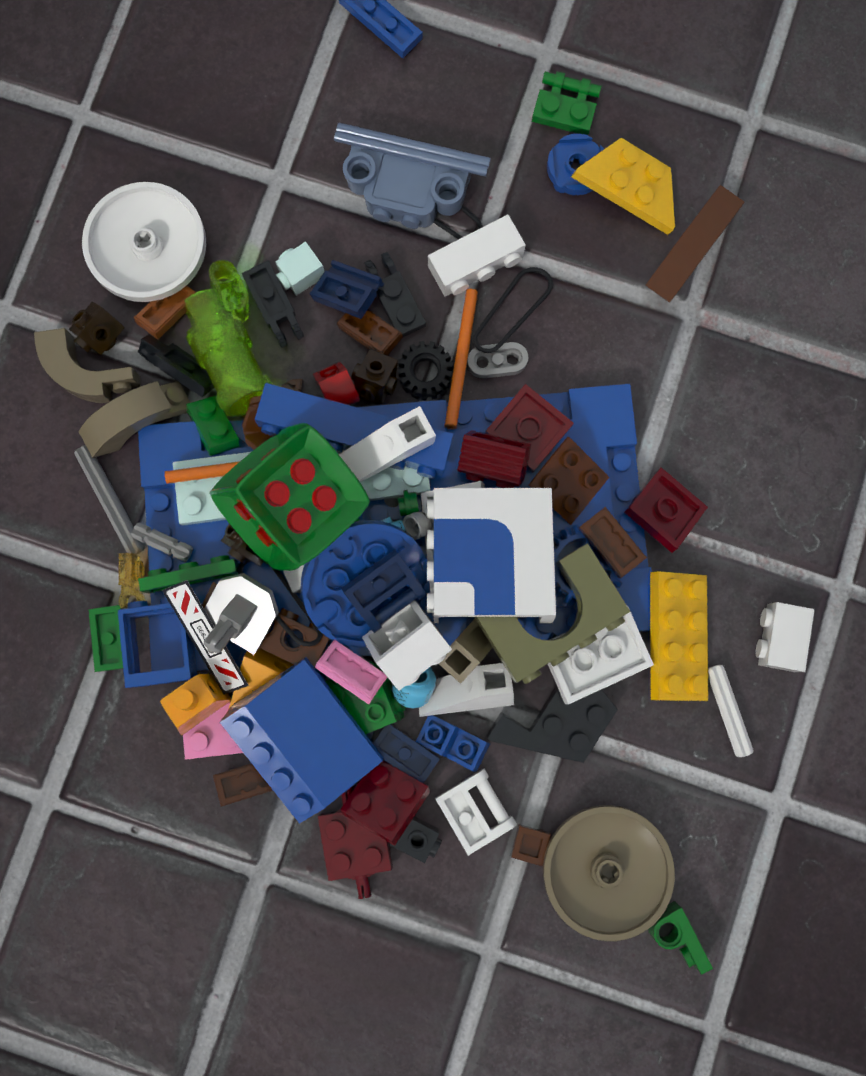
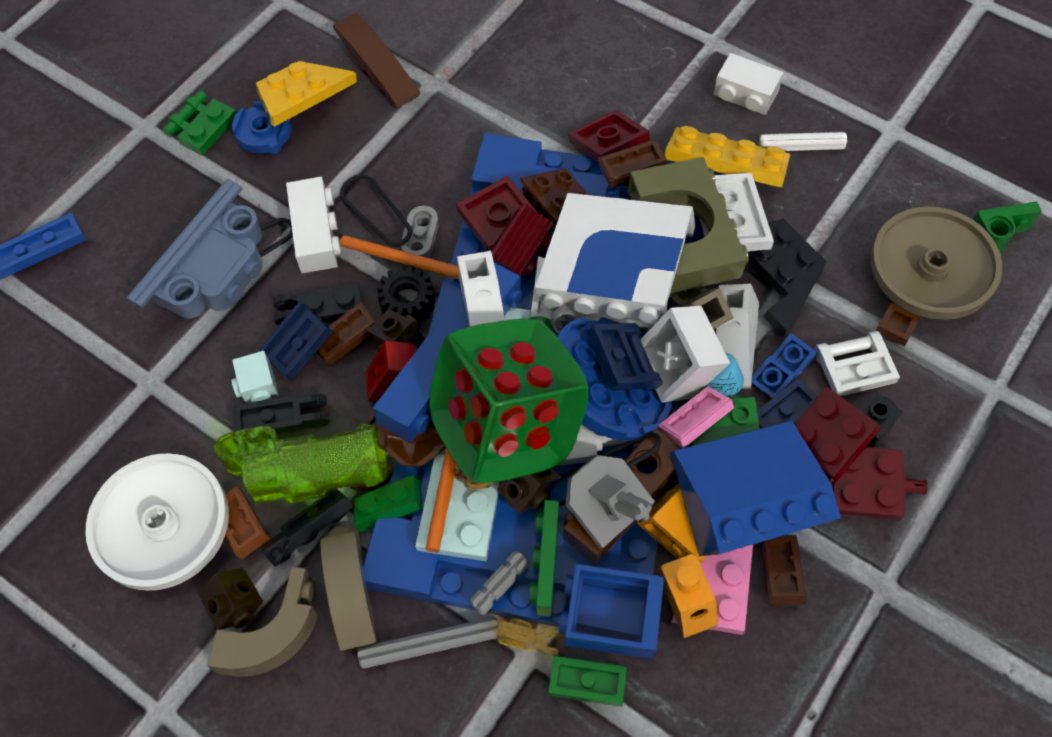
camera: 70 degrees left, 20 degrees down
sticker [162,580,249,694] -> none

